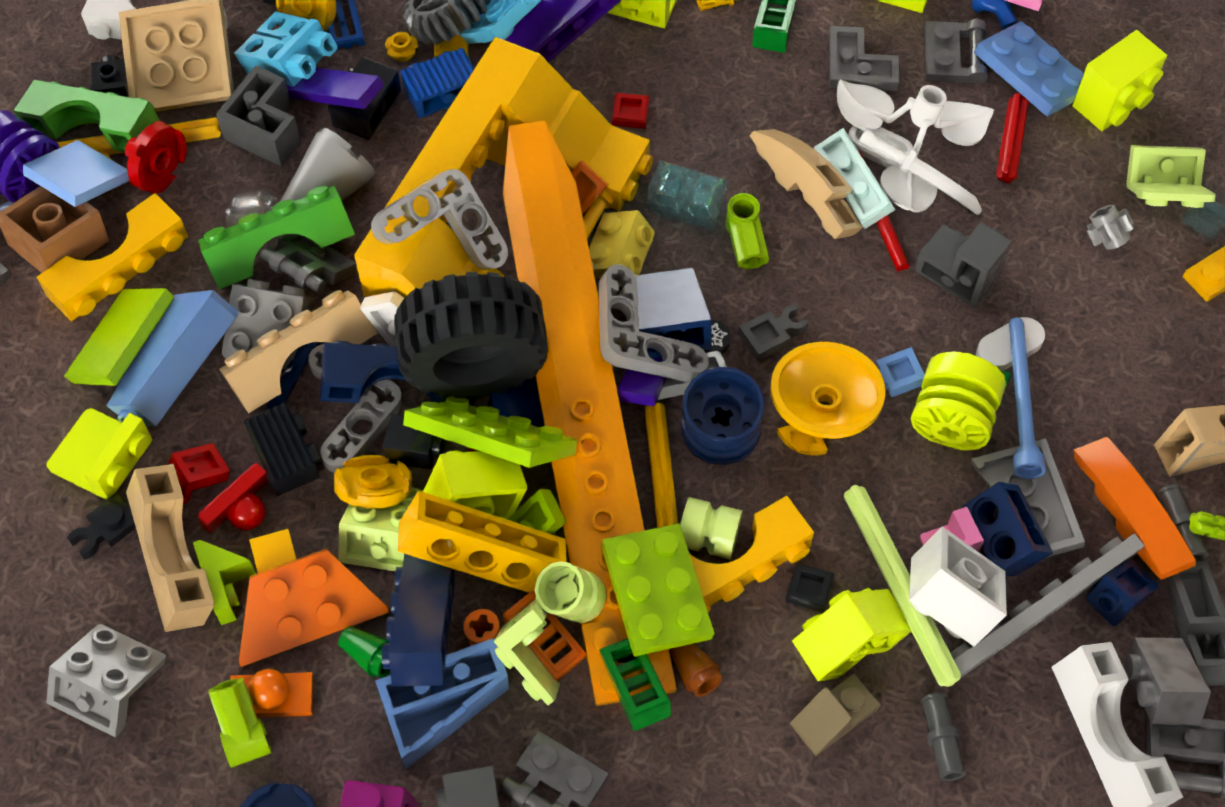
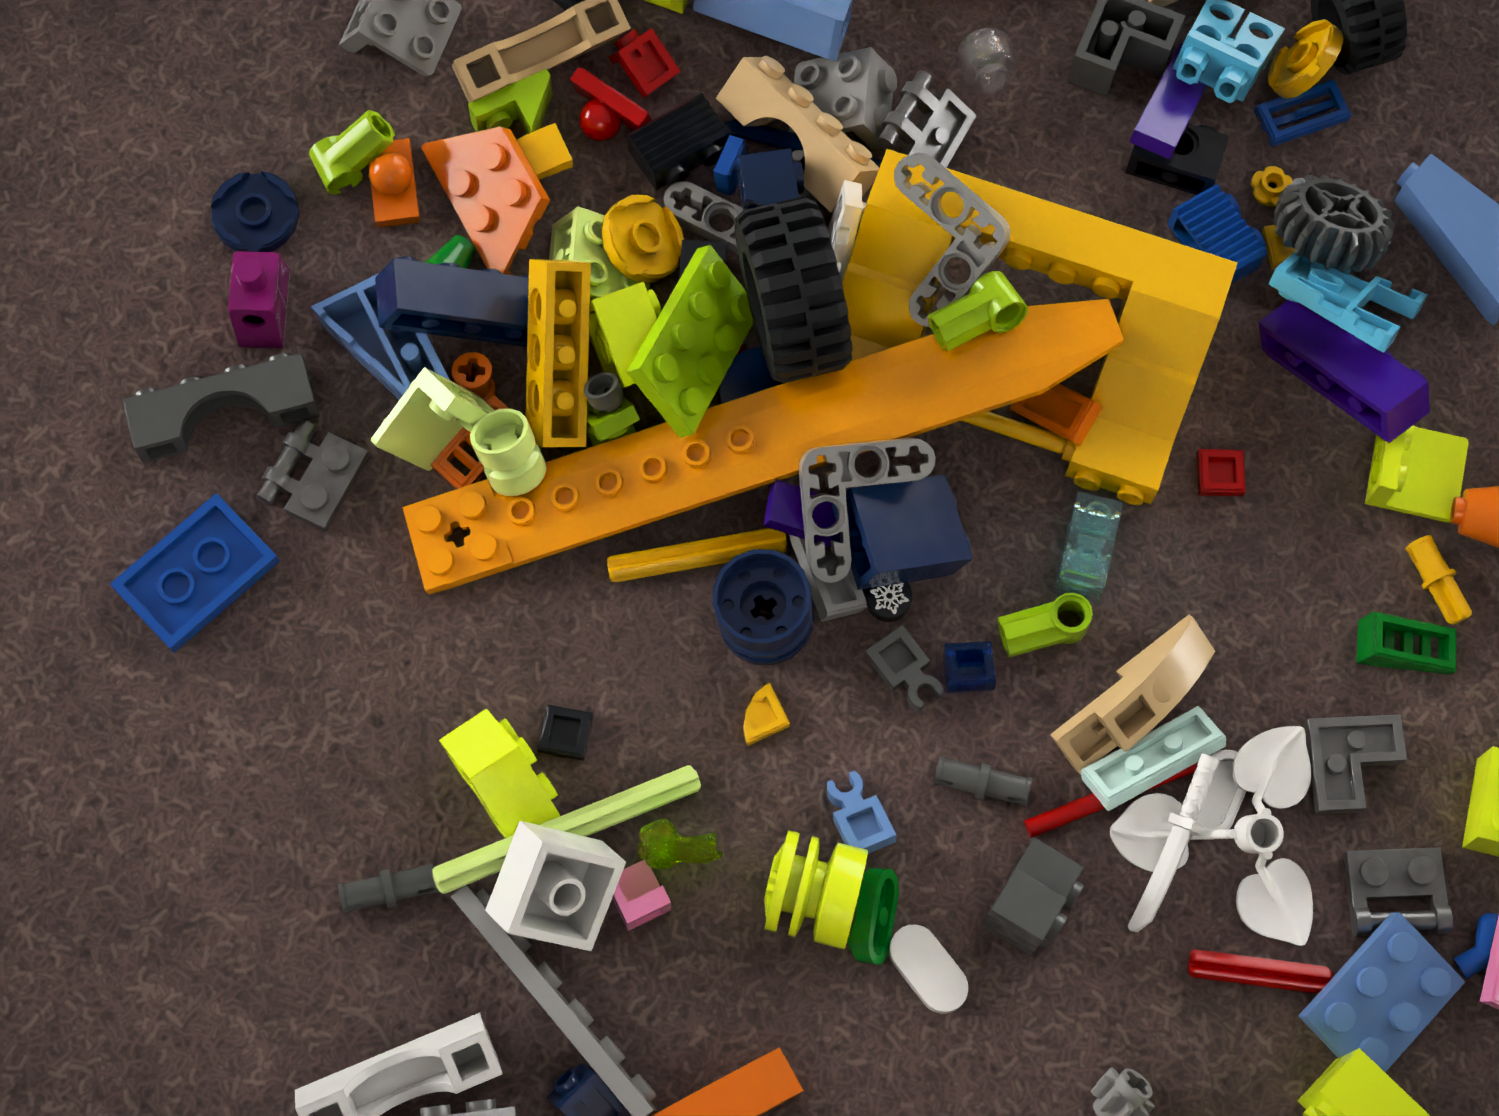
camera: 80 degrees right, 10 degrees up
bright green arch [199,186,355,290] -> none
light grey cone [280,128,376,202] -> none
light yellow bracket [589,210,655,278] -> none
green slope [599,638,671,731] -> none
lime plate [601,523,715,657] -> none
dark orange cone [669,643,722,697] -> none
yellowish green wheel [680,497,743,560] -> none
yellow arch [690,496,814,613] -> none
yellow dish [770,342,886,439] -> none
dark tan slope [790,674,880,756] -> none
dark blue brick [962,482,1053,576] -> none
light grey wing [971,438,1085,558] -> none
medium blue piece [1009,317,1046,479] -> none
none -> dark grey hinge [584,372,624,412]
none -> clear neon green plate [637,818,723,869]
none -> blue tile [713,135,747,196]
none -> lime piece [927,271,1028,352]
none -> dark grey pin [933,755,1033,808]
none -> clear blue brick [943,641,996,693]

